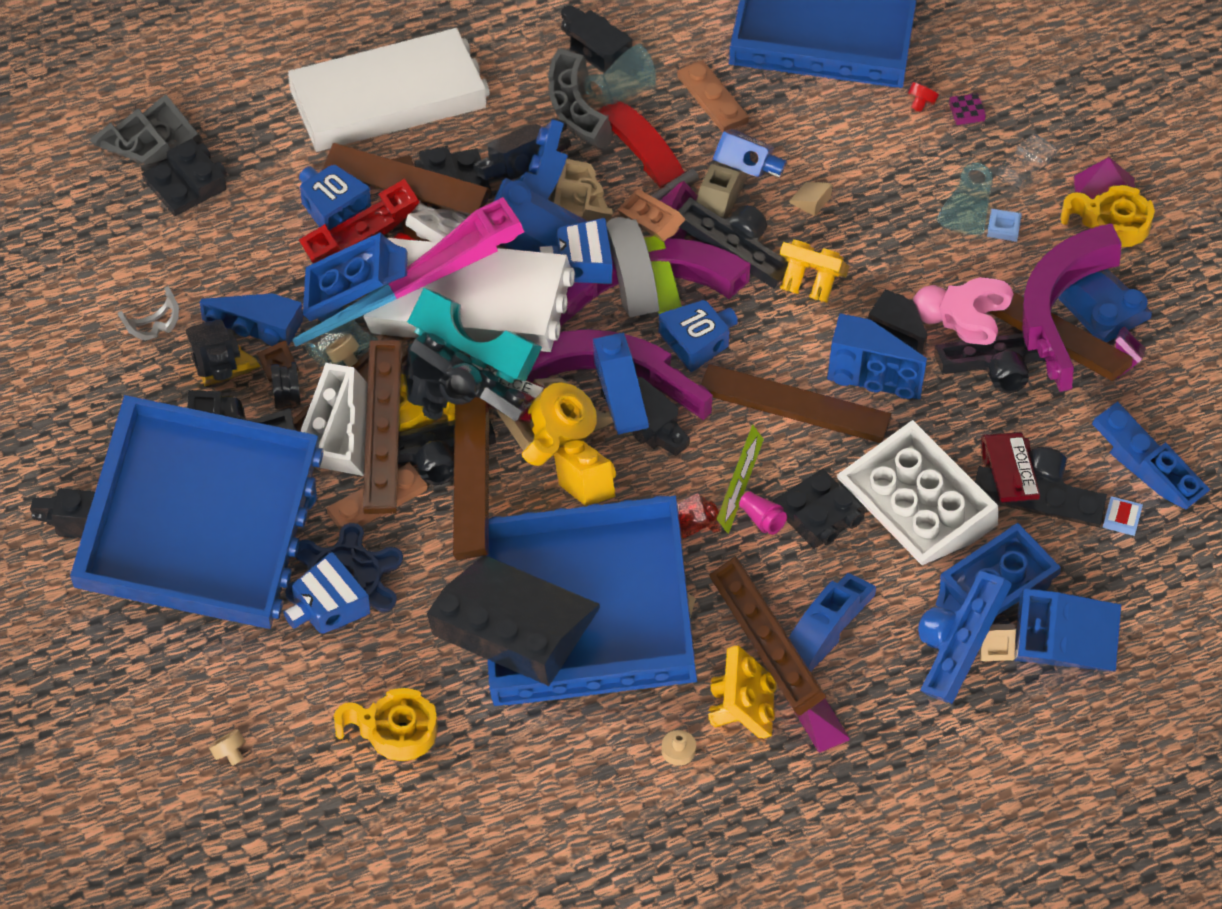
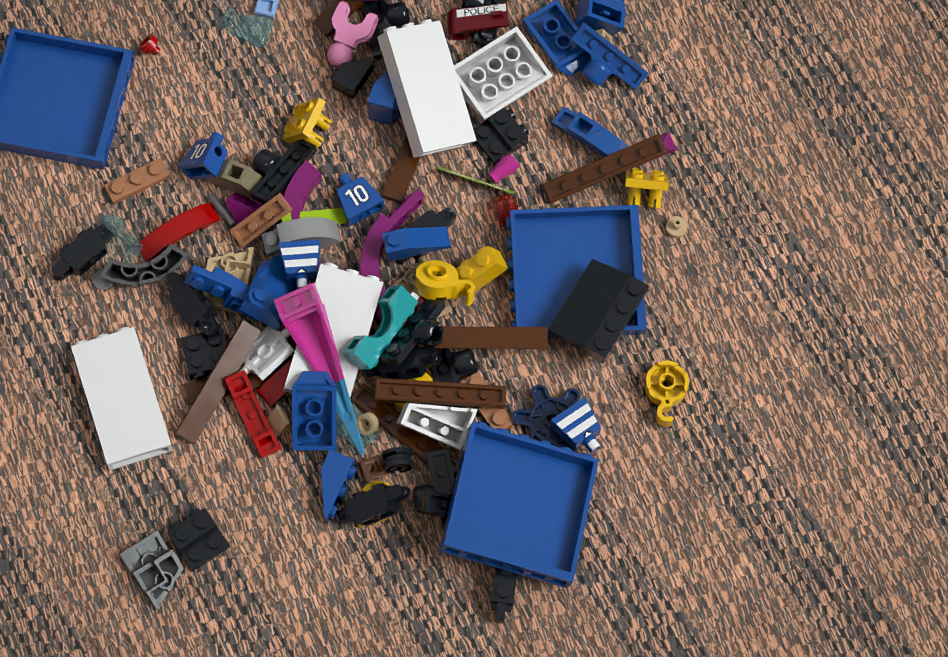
camera: 90 degrees left, 15 degrees up
light grey helmet [117,286,179,340] -> none
tan tile [208,729,245,766] -> none
blue torso [299,165,371,230] -> none
tan slope [789,182,832,216] -> none
magenta tile [948,93,986,125] -> none
none -> white brick [377,19,477,158]

